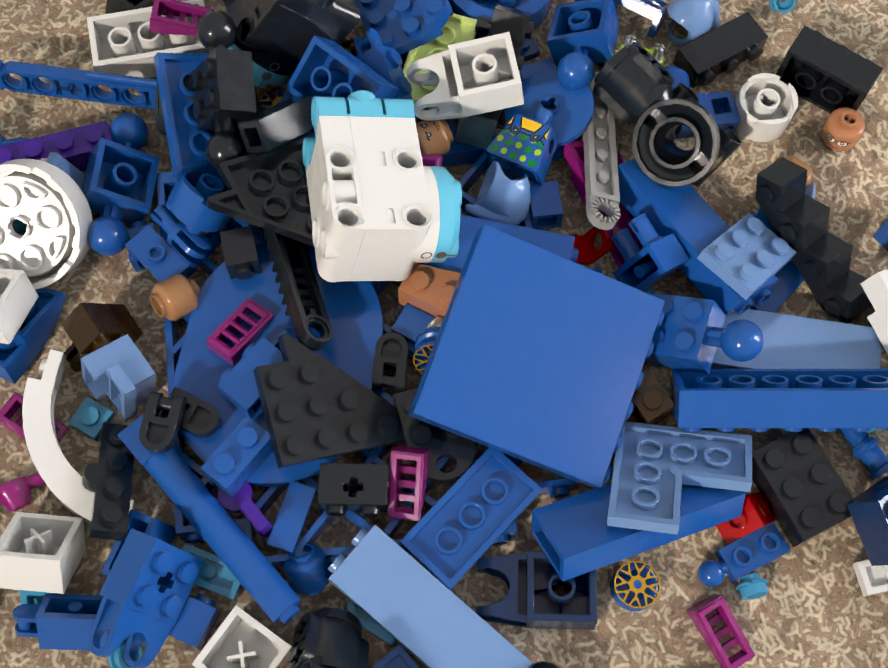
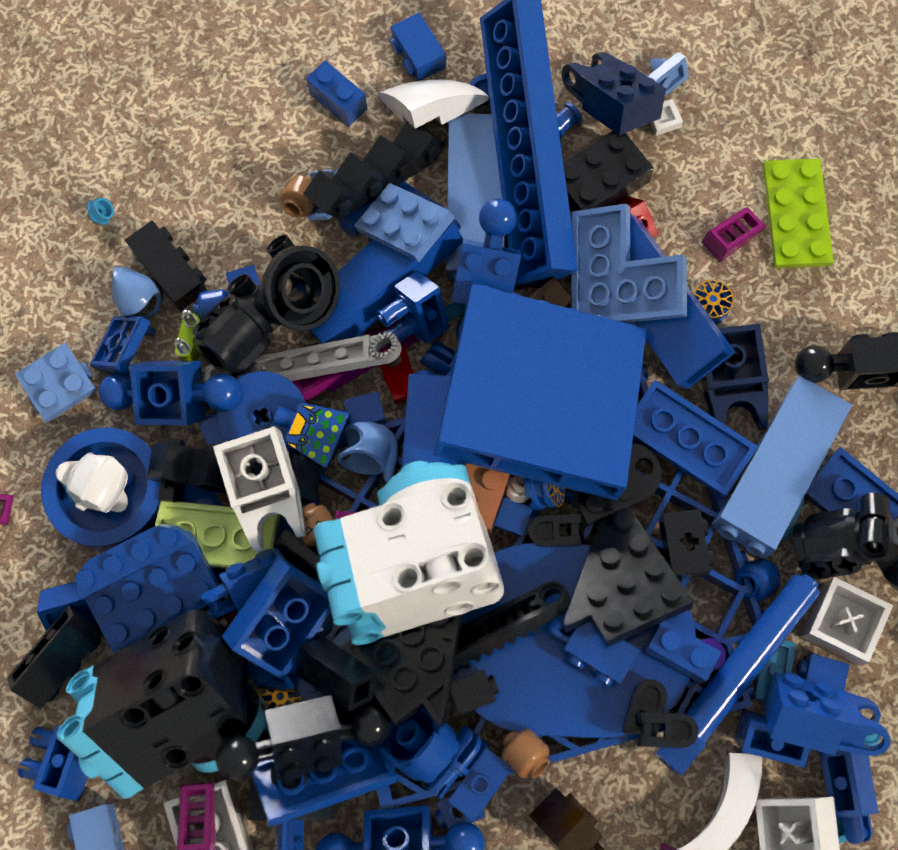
camera: 90 degrees left, 5 degrees up
dark azure plate [68,396,116,441] -> none
medium blue plate [81,334,156,422] -> none
black hinge [82,422,134,541] -> none
magenta slope [205,297,275,367] -> none
dark purple tile [239,498,273,538] -> none
blue piece [267,481,317,554] -> none
magenta slope [387,446,429,521] -> none
blue plate [698,522,791,587] -> none
blue brick [706,91,741,133] -> none
white brick [735,73,798,142] -> none
dark azure plate [736,573,769,600] -> none
black brick [776,26,884,114] -> none
nougat head [821,107,865,151] -> none

